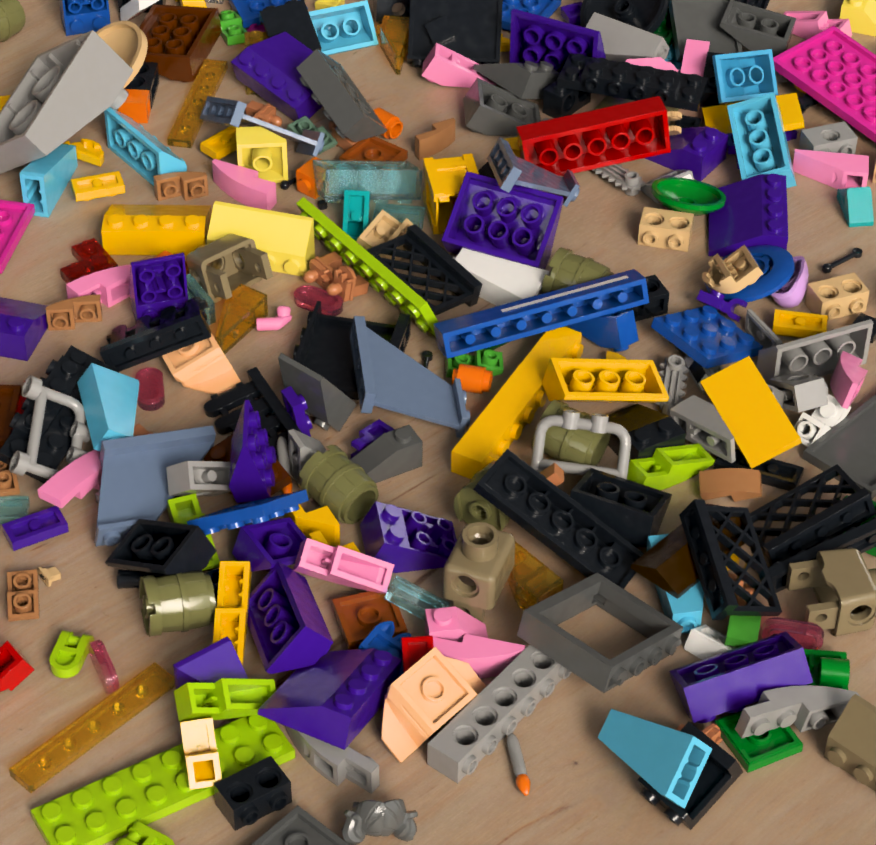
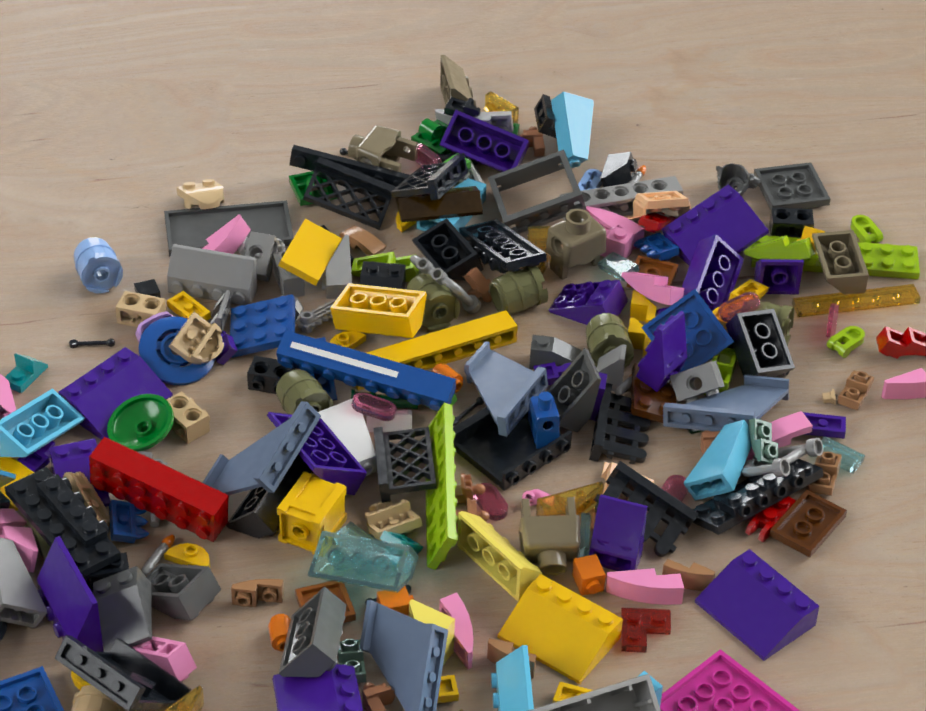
camera: 145 degrees left, 0 degrees up
none -> clear pink tile [351,392,397,421]
none -> black slope [444,97,481,117]
none -> clear yellow plate [485,91,519,124]
none -> blue torso [528,391,560,449]
none -> light blue beam [578,169,602,191]
none -> slope [600,152,638,187]
none -> tile [718,292,760,322]
none -> sand green slope [749,418,778,464]
none -> dark tan slope [812,230,869,295]

